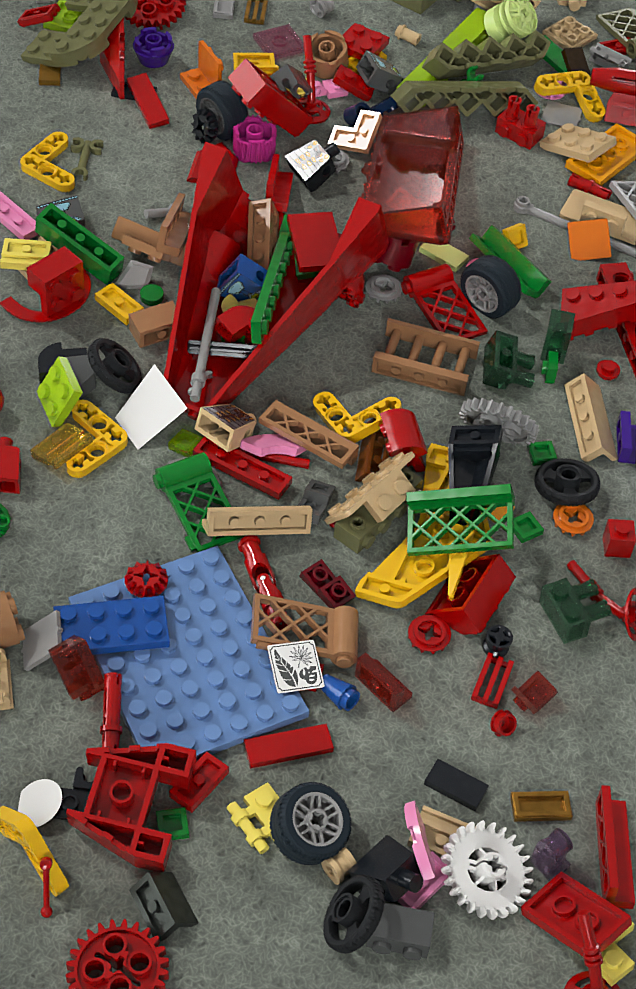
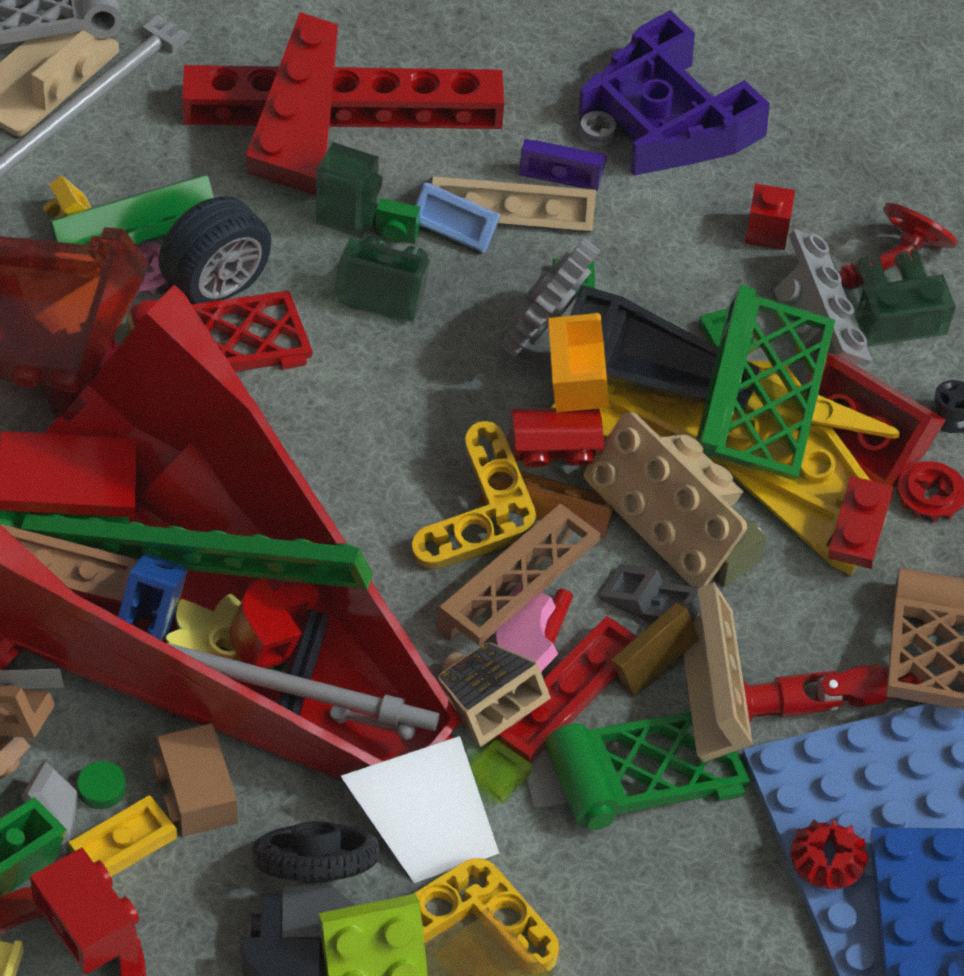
camera: 80 degrees left, 0 degrees up
dark red slope [299,559,356,609] -> none
medium nougat fence [371,318,480,396] -> none
black wheel [534,458,601,506] -> none
orange gear [552,505,594,537] -> none
orange sticker [567,218,612,261] -> none
red plate [596,360,620,380] -> none
none -> light blue tile [415,183,501,253]
none -> light orange panel [548,313,609,413]
none -> pearl gold tile [611,602,699,697]
none -> light grey bracket [774,229,872,366]
none -> red plate [828,476,894,569]

